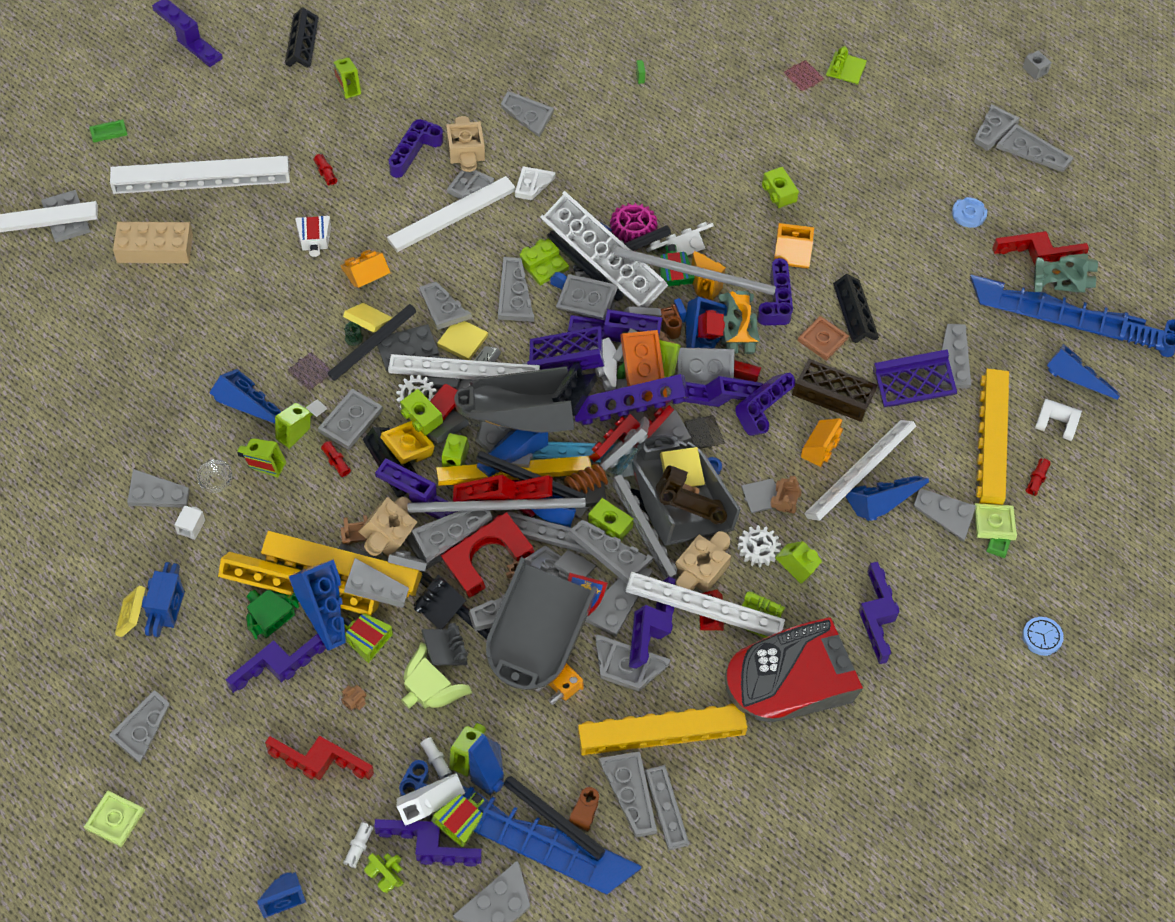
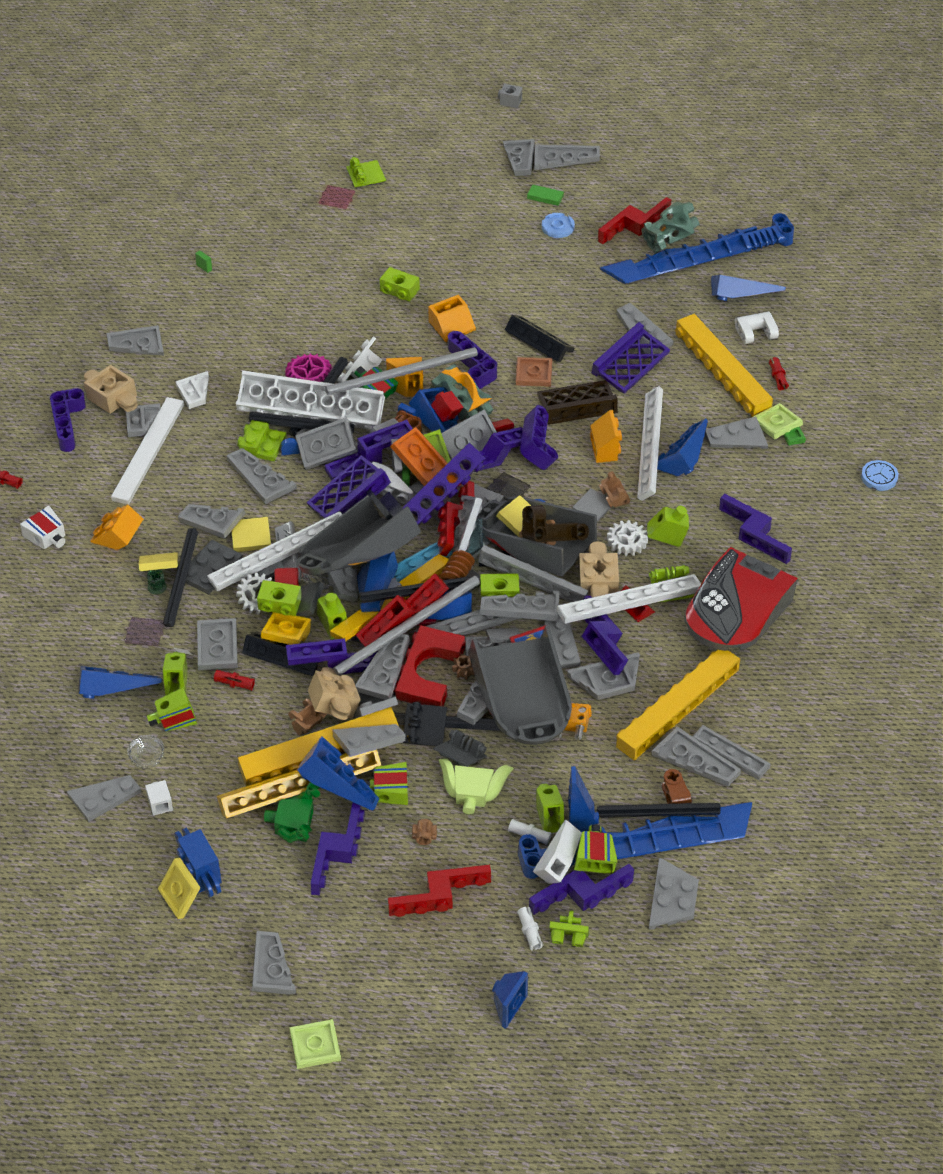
camera: 35 degrees left, 10 degrees down
none -> bright green tile [527,185,564,206]

